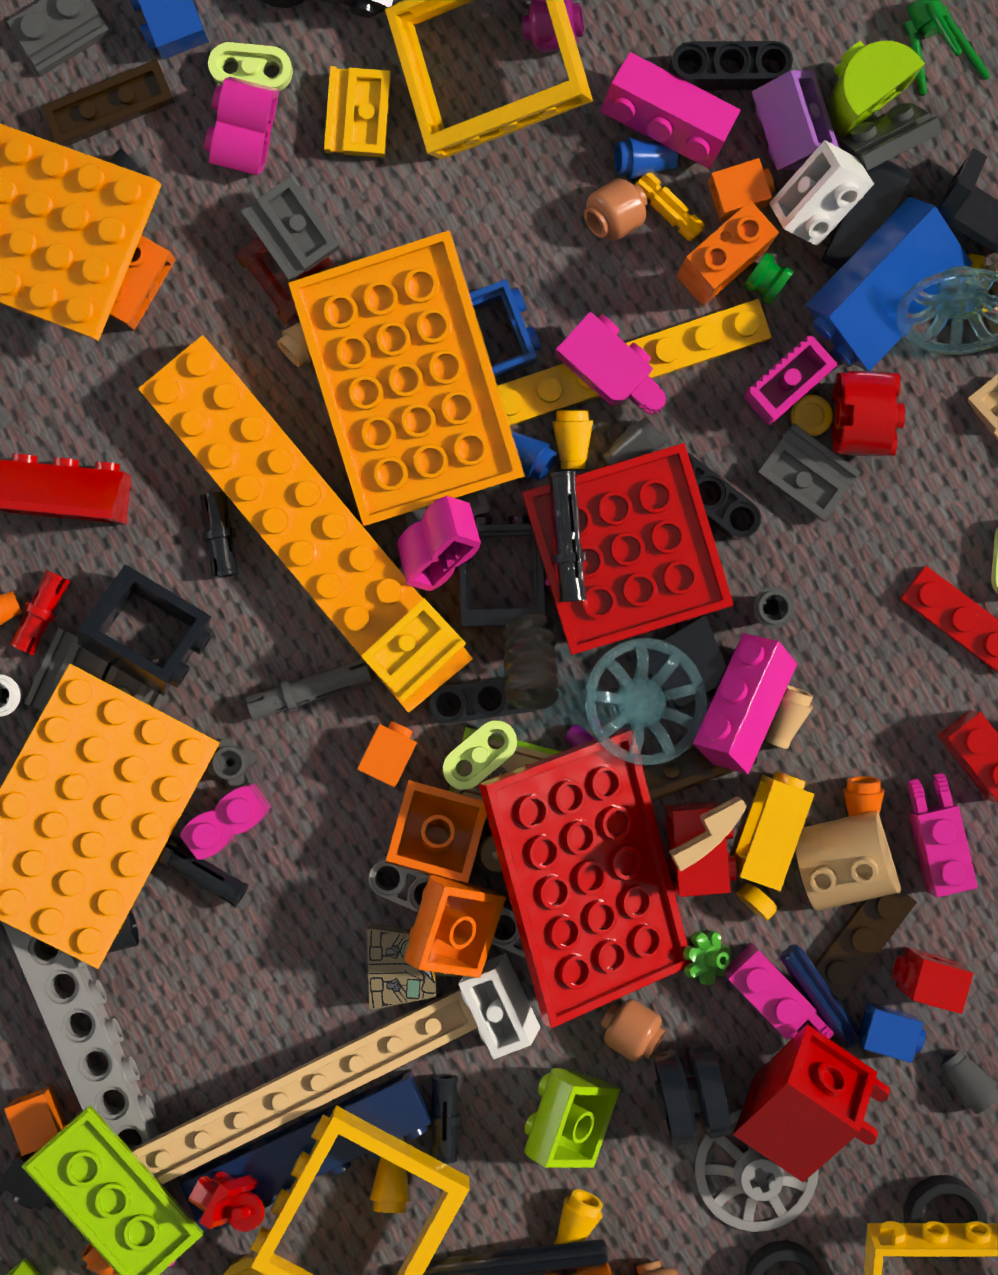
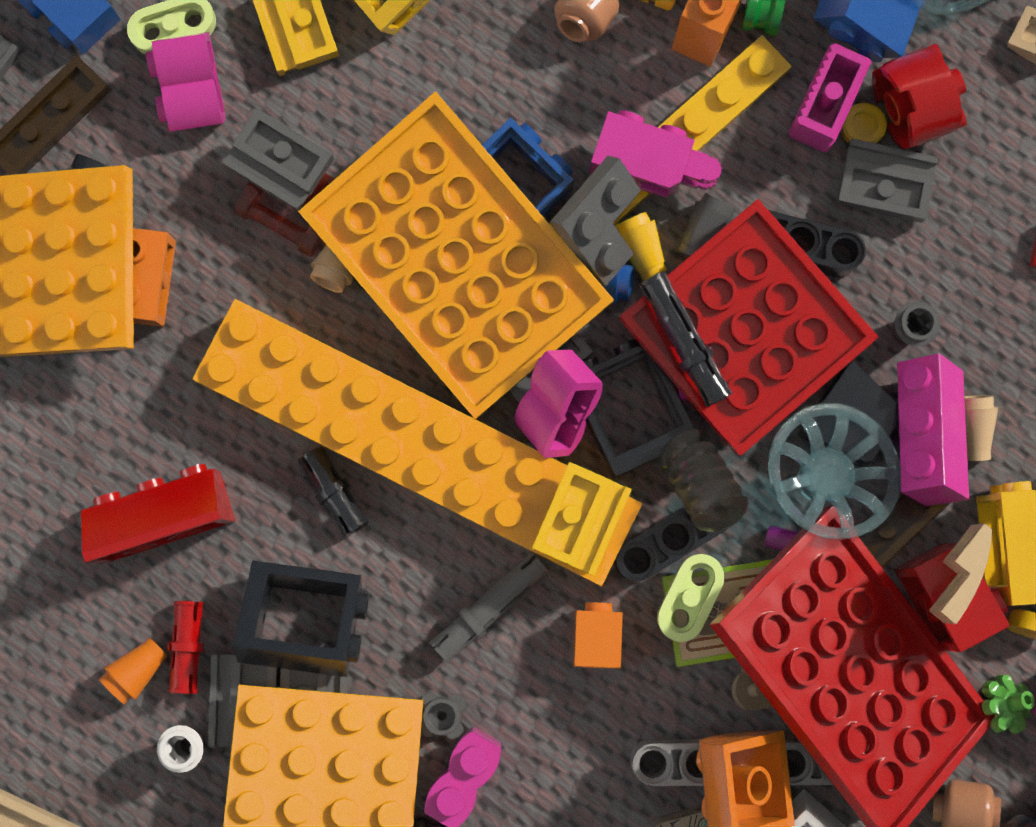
camera: 25 degrees left, 5 degrees down
orange brick [386,780,487,885] -> none
none -> dark grey plate [550,155,641,286]

